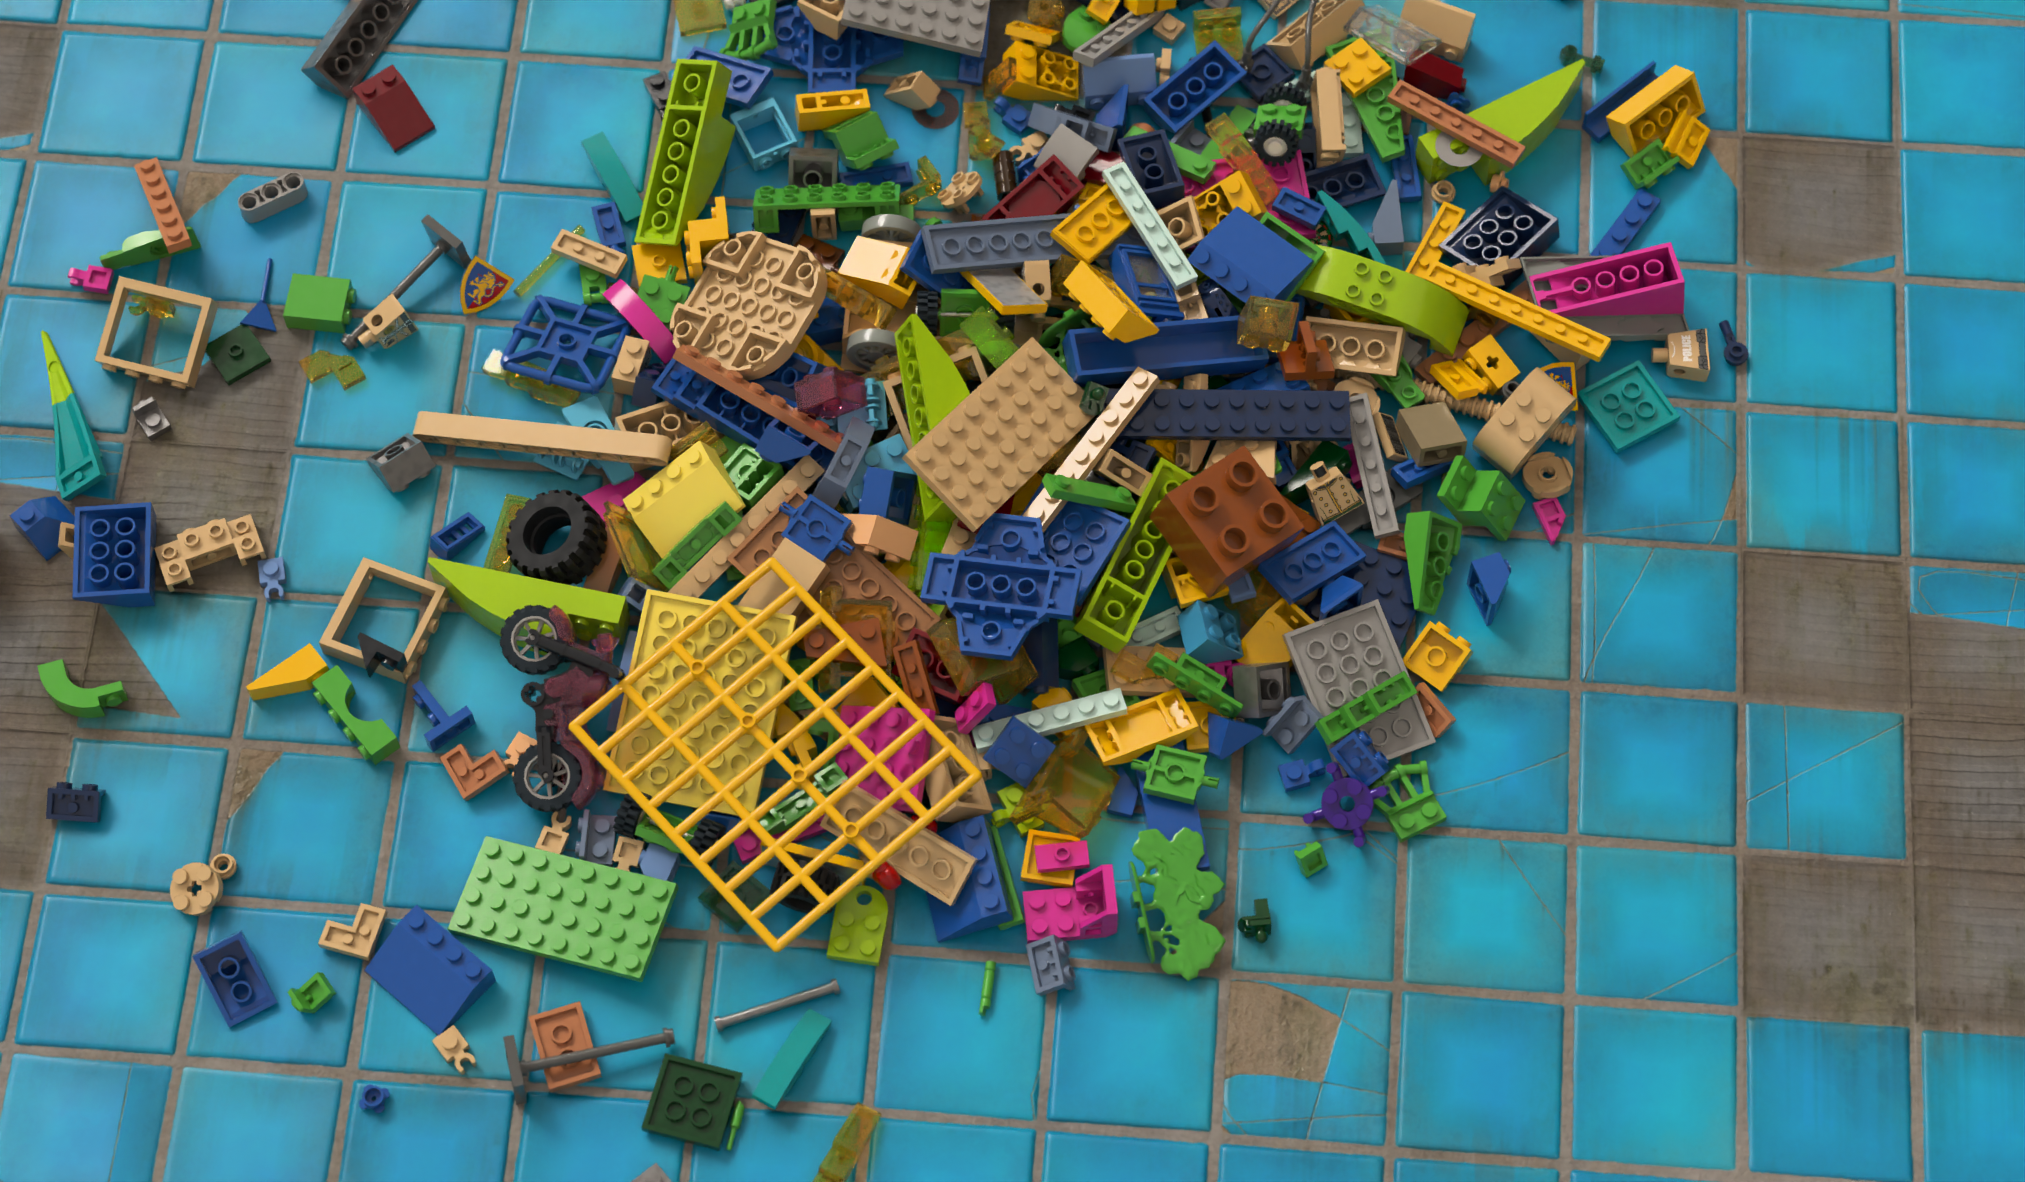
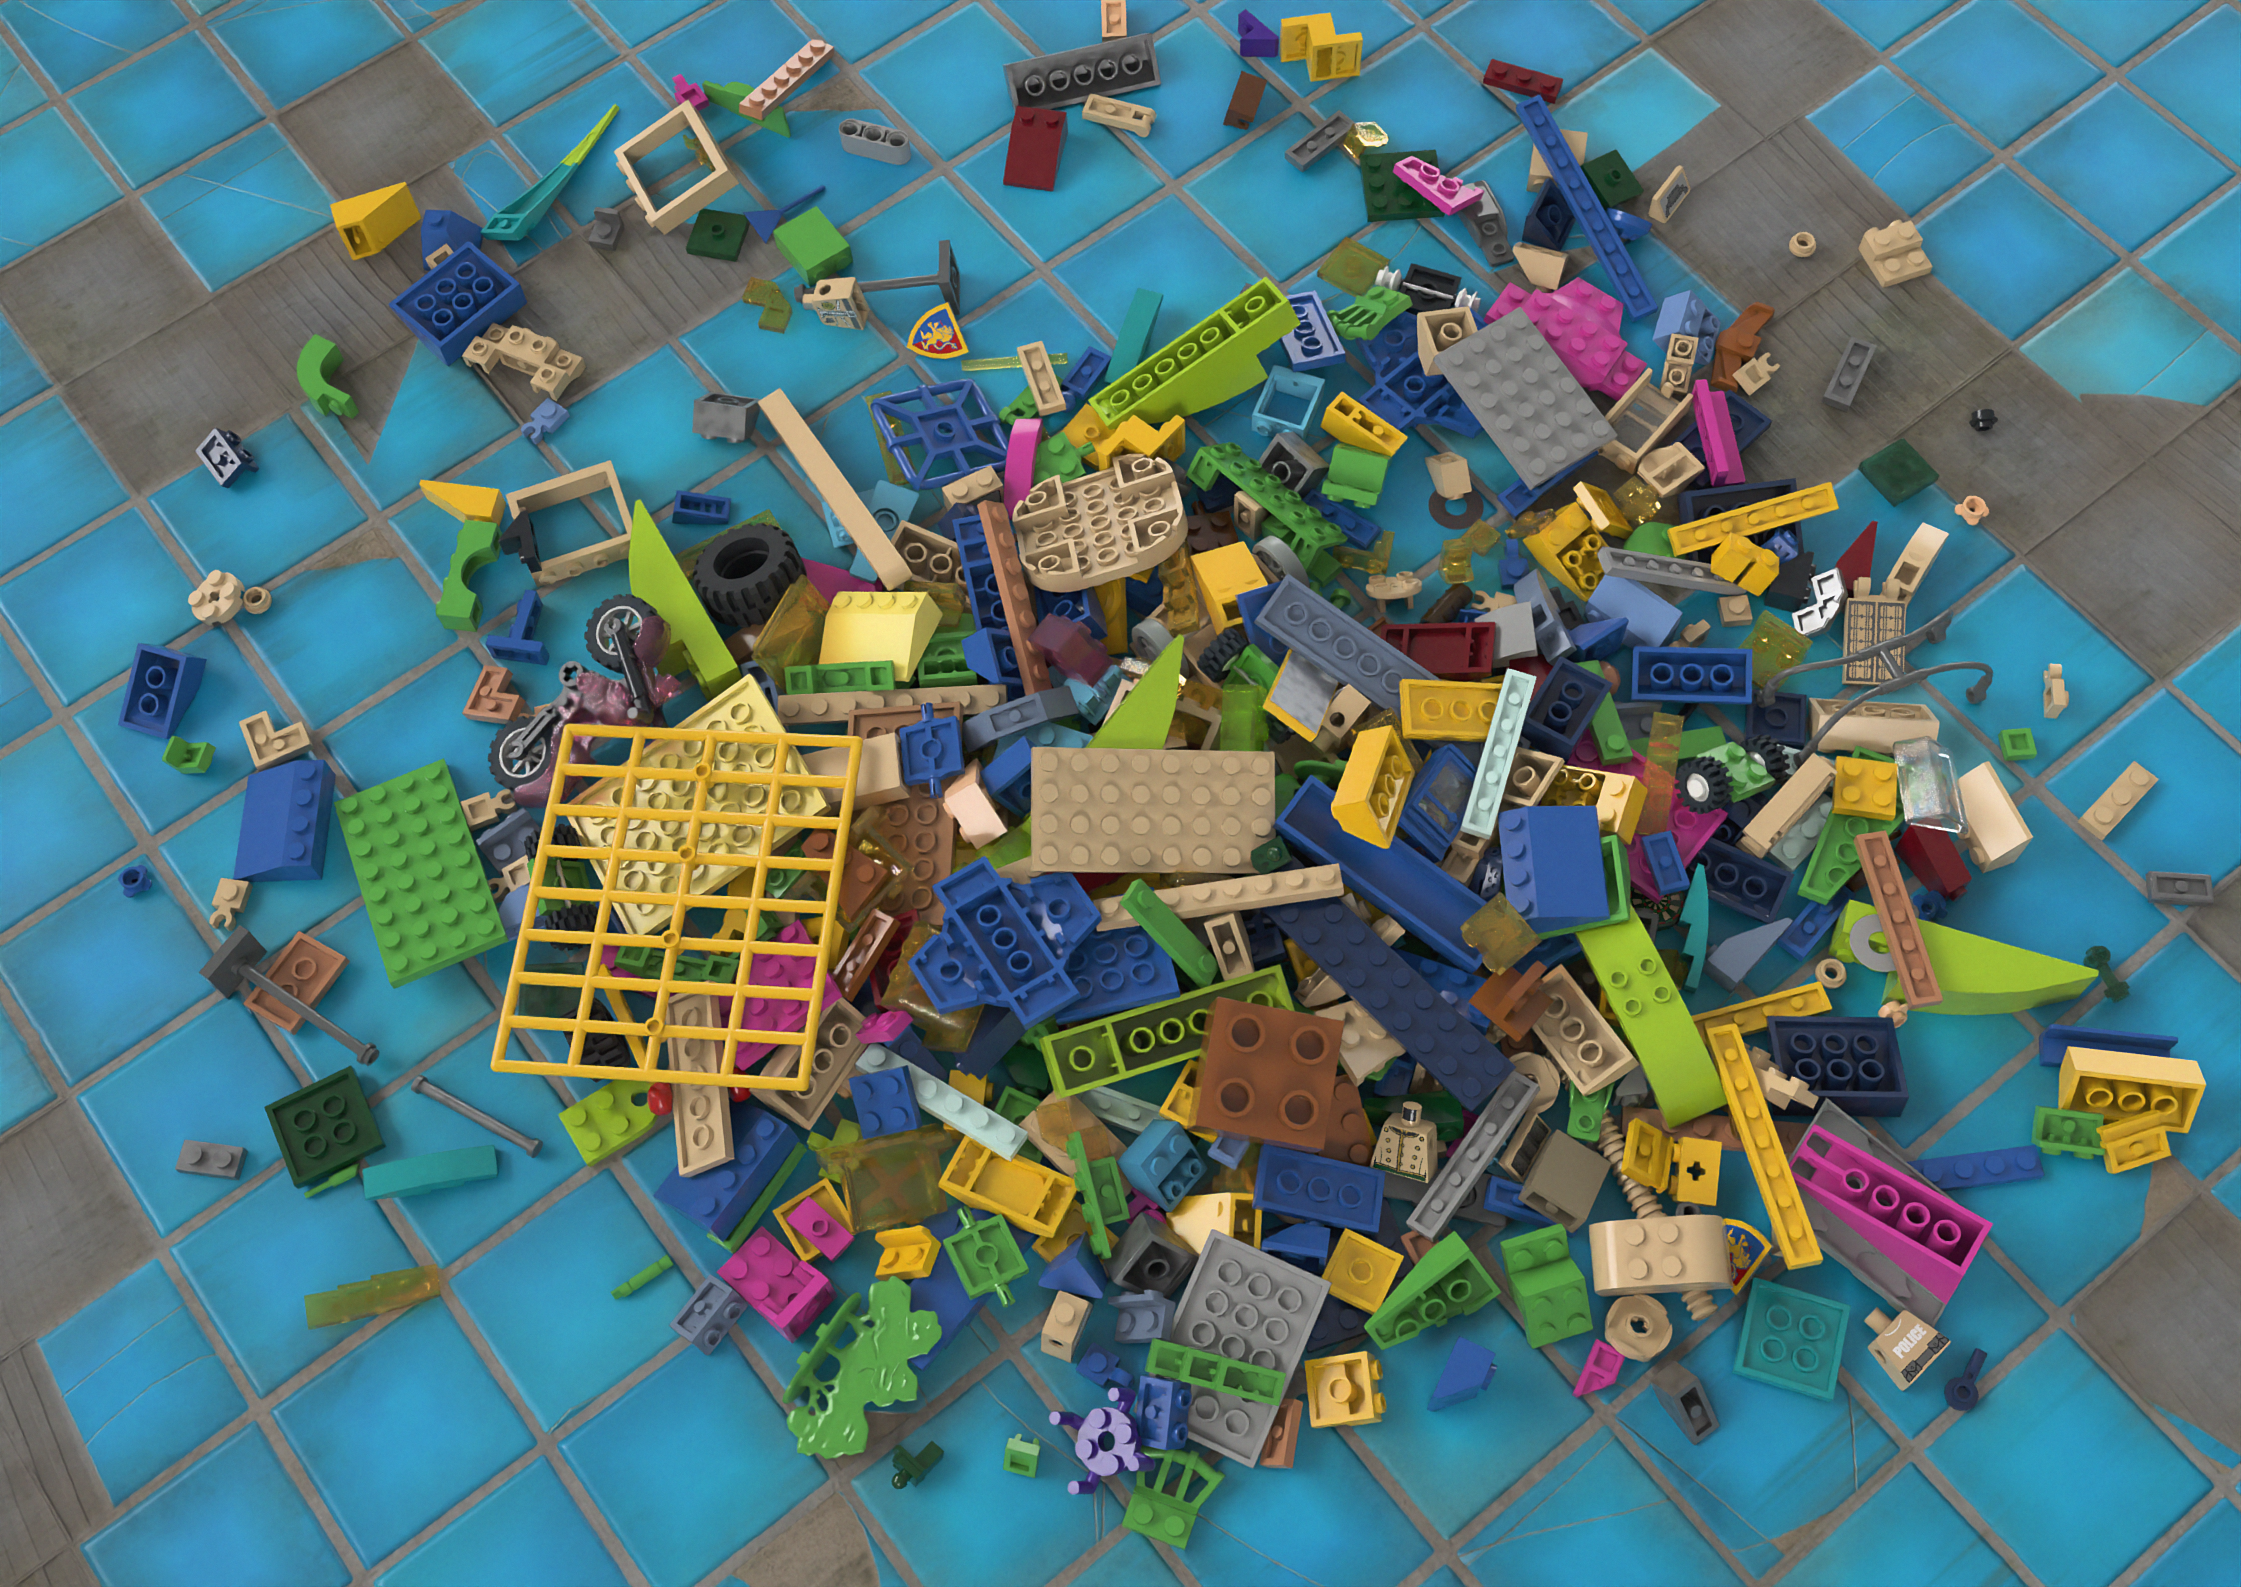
camera: 50 degrees right, 0 degrees up
none -> yellow bracket [874,1225,941,1281]
none -> tan torso [1041,1290,1094,1363]
none -> tan plate [1082,93,1157,137]
none -> yellow plate [1321,1228,1404,1315]
none -> flat silver slope [1649,1361,1720,1445]

